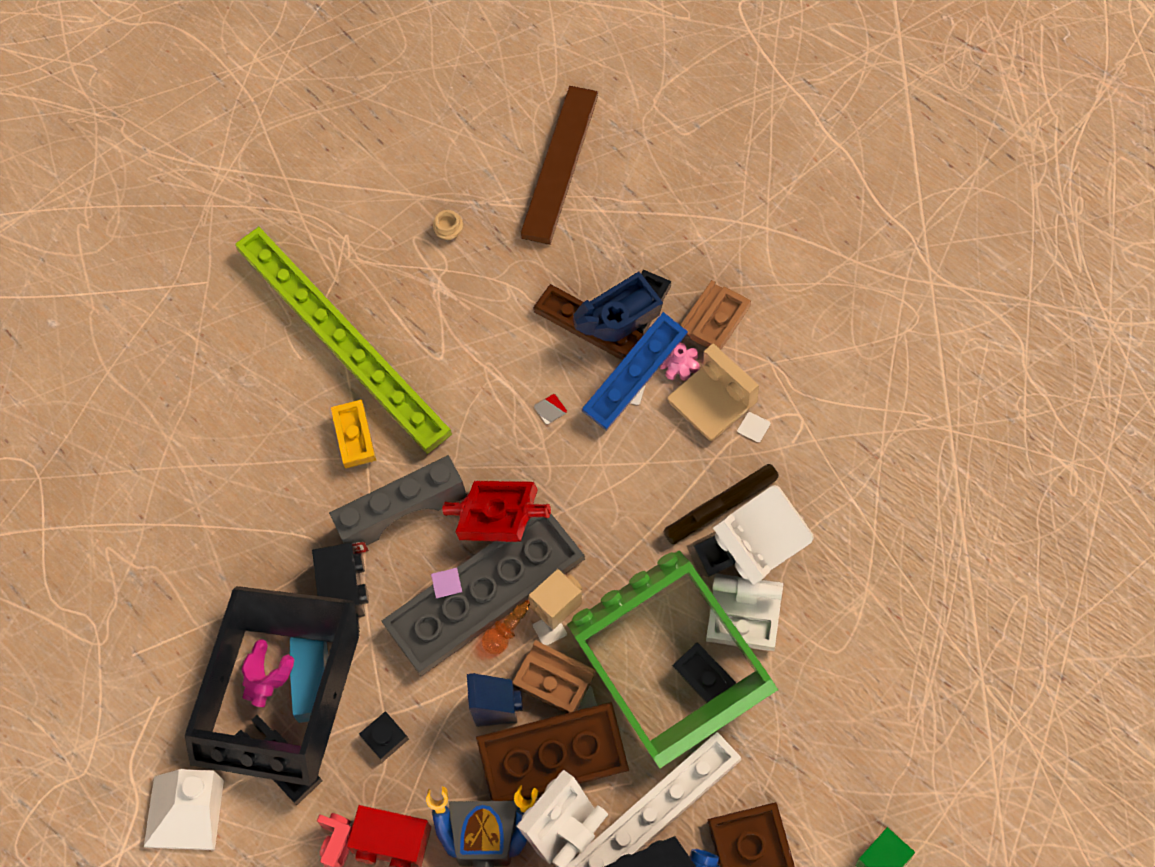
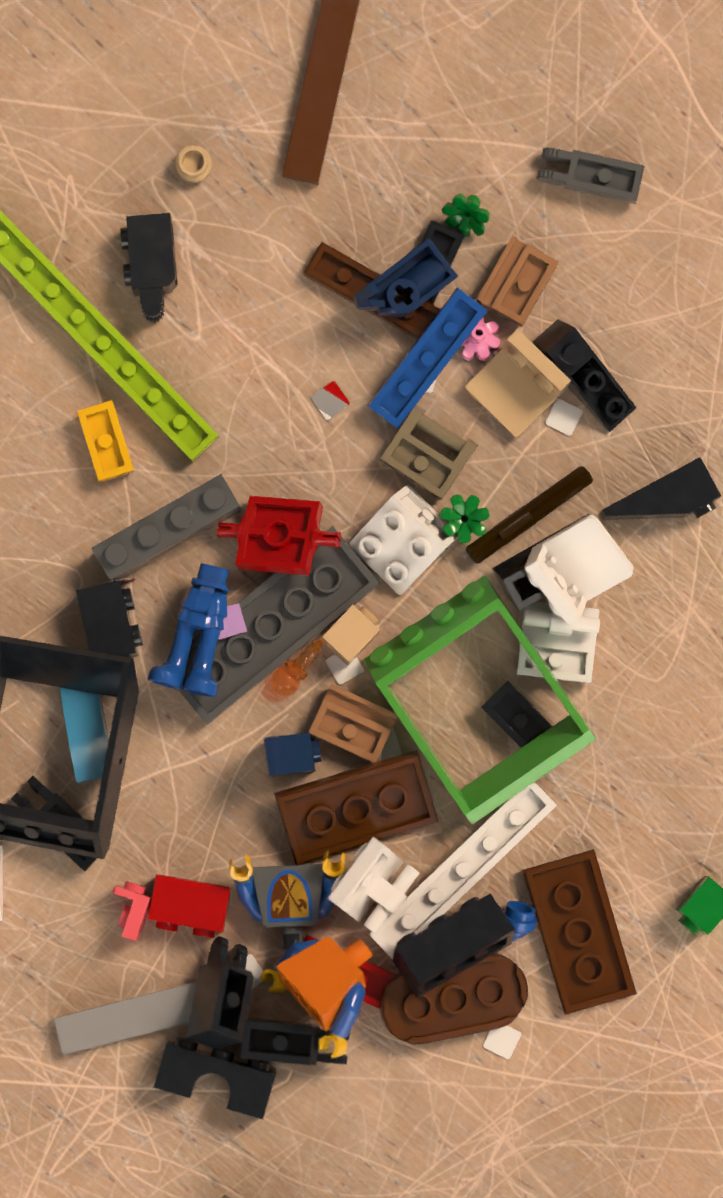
camera: 10 degrees left, 20 degrees up
dark pink helmet [242,639,294,707] -> none
black plate [359,711,409,762] -> none
none -> black hinge [120,213,178,323]
none -> blue piece [147,563,230,698]
none -> white bracket [349,484,458,595]
none -> dark tan plate [380,405,478,500]
none -> green plant [440,494,490,543]
none -> green plant [442,194,490,237]
none -> black slope [532,319,637,432]
none -> dark grey hinge [537,147,645,204]
none -> black slope [599,457,722,520]

